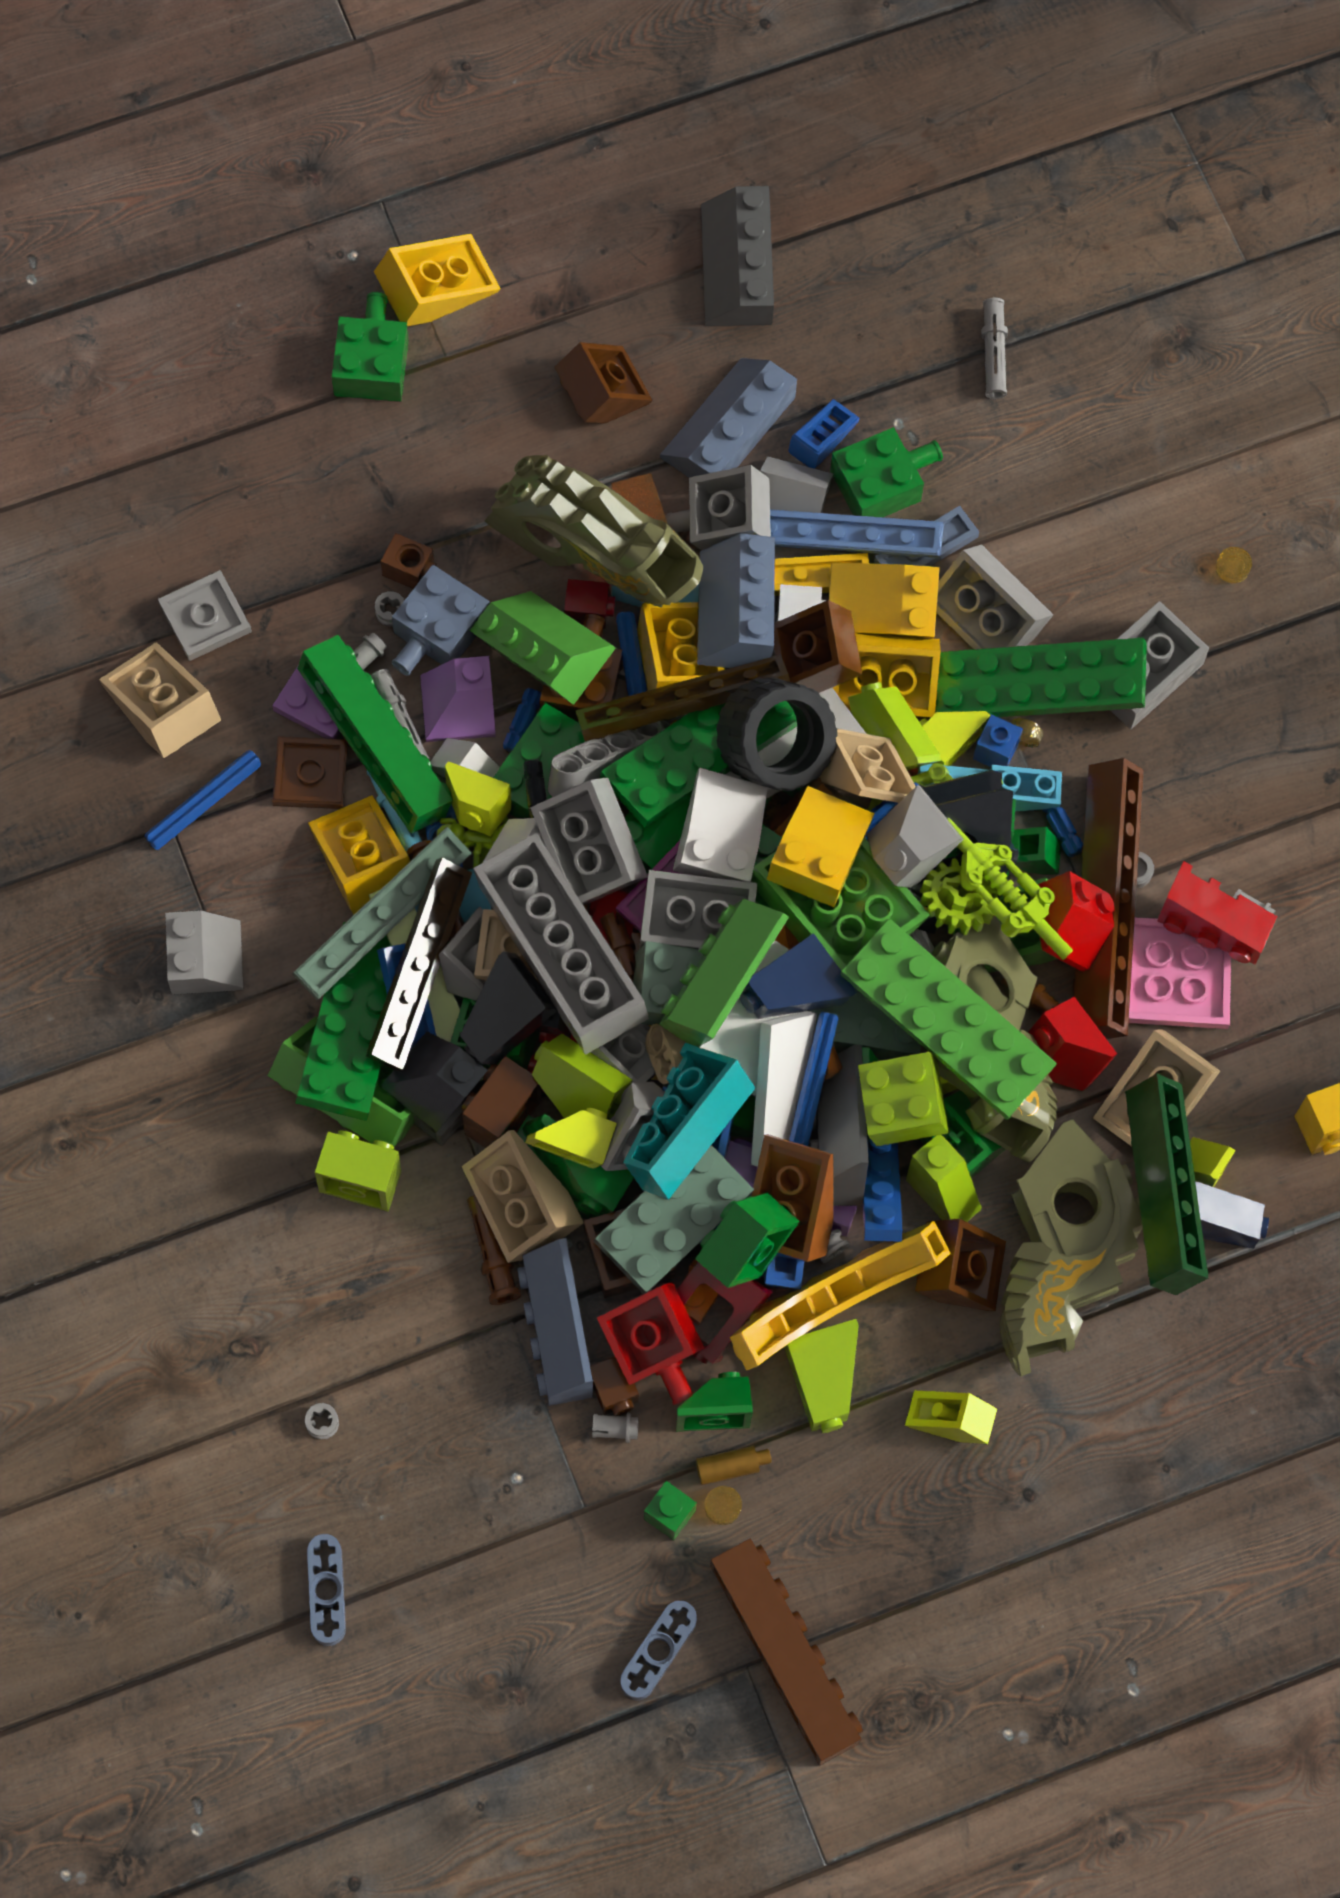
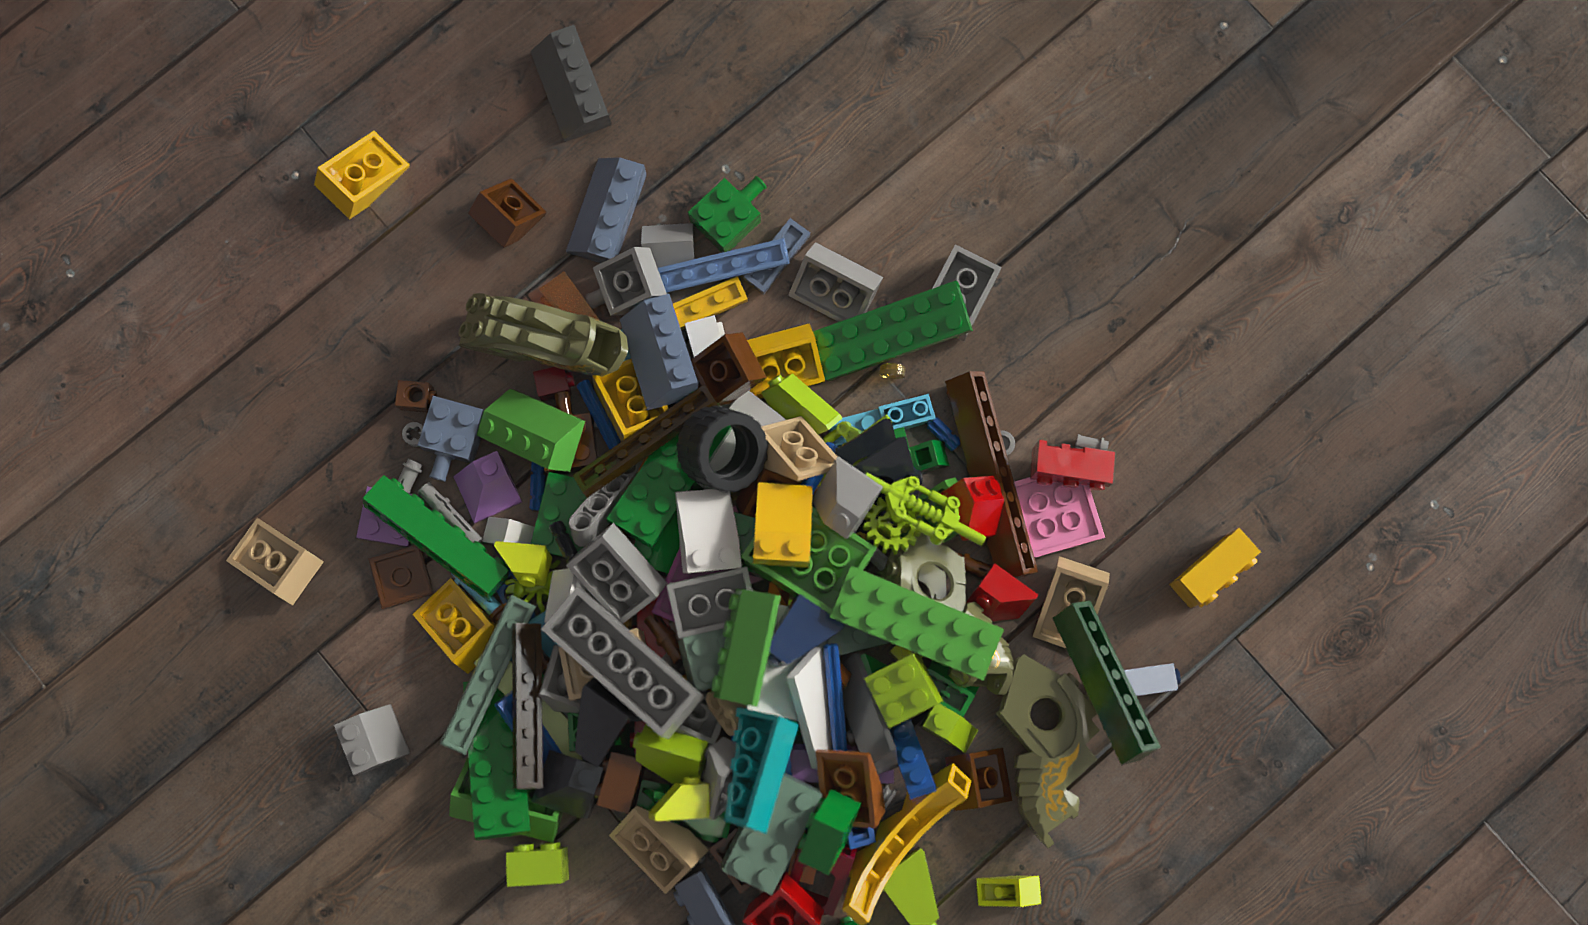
camera: 15 degrees left, 10 degrees up
blue axle [145,750,261,850] -> none
light grey plate [158,570,252,661] -> none
green brick [332,292,409,402] -> none
reddish brown pin [467,1195,522,1305] -> none
blue slope [788,399,860,469] -> none
yellow slope [829,563,940,638] -> none
neon yellow slope [919,711,991,766] -> none
blue brick [973,714,1023,767] -> none
light grey pin [981,297,1008,399] -> none
neon yellow slope [1190,1137,1236,1187] -> none
clear yellow tile [1216,547,1252,583] -> none

